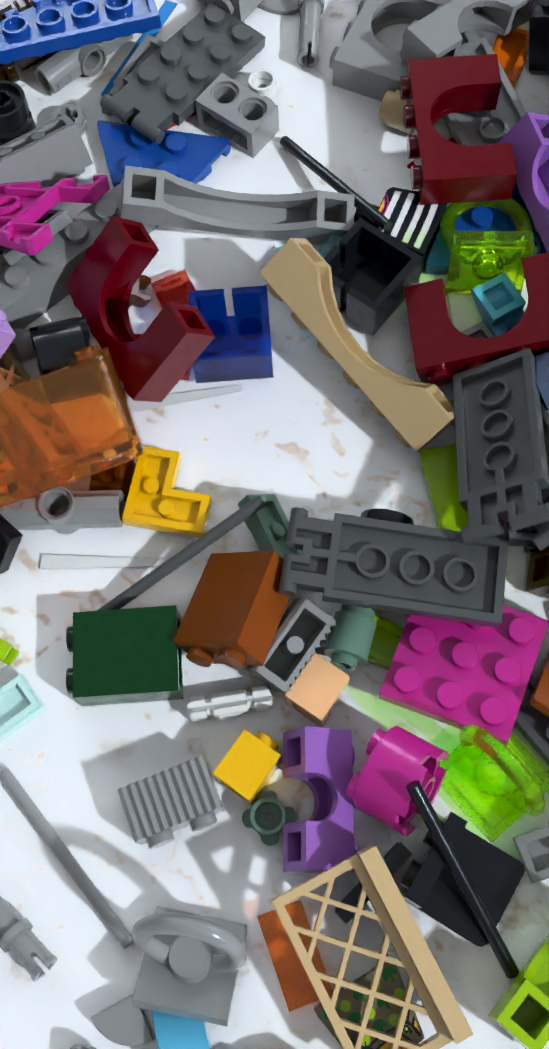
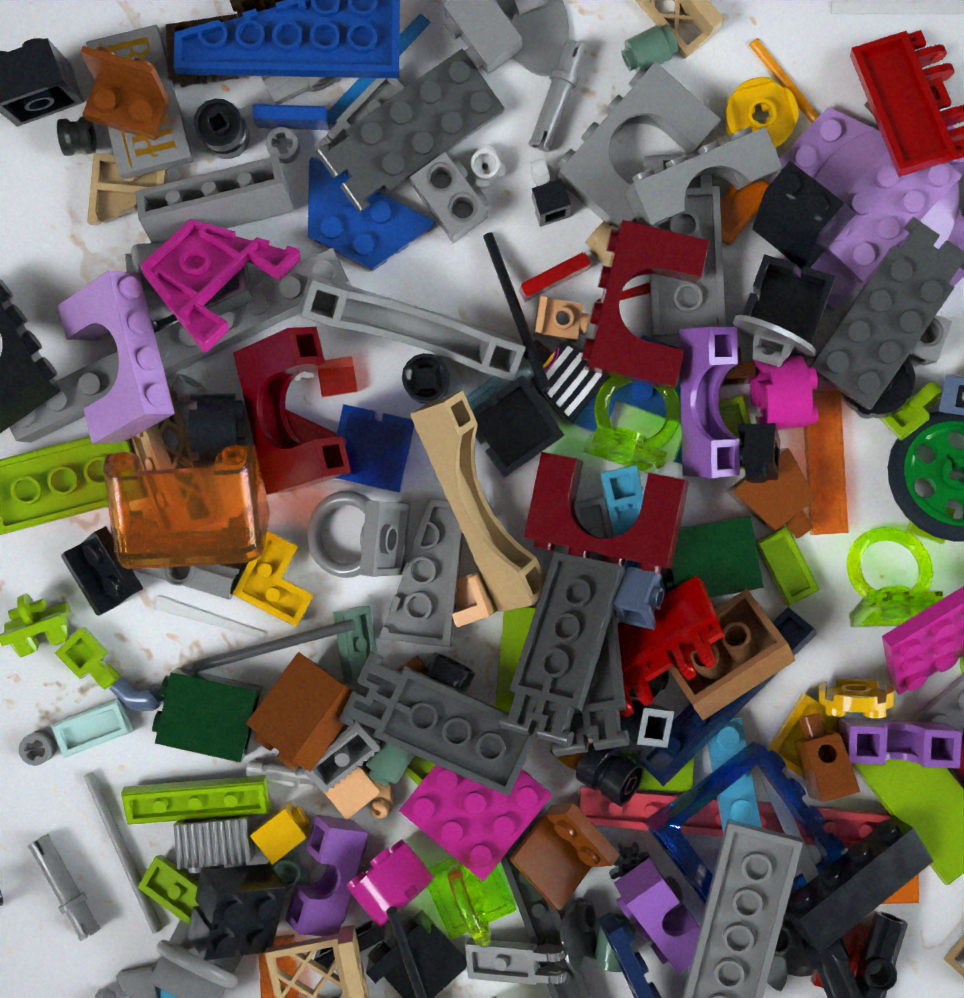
camera: 15 degrees right, 20 degrees up
none -> sand blue arm [109,676,165,711]
none -> lime tile [121,775,272,825]
none -> lime plate [137,855,199,926]
none -> black piece [188,863,286,961]
none -> blue tile [252,104,330,130]
none -> light grey tile [307,491,410,578]
none -> light nougat arm [363,765,394,819]
none -> light grey wing [379,499,463,647]
none -> black wheel [402,353,450,404]
none -> light nougat panel [451,571,498,628]
none -> red tile [519,252,591,302]
none -> black piece [530,158,571,227]
none -> light nougat brick [533,296,589,343]

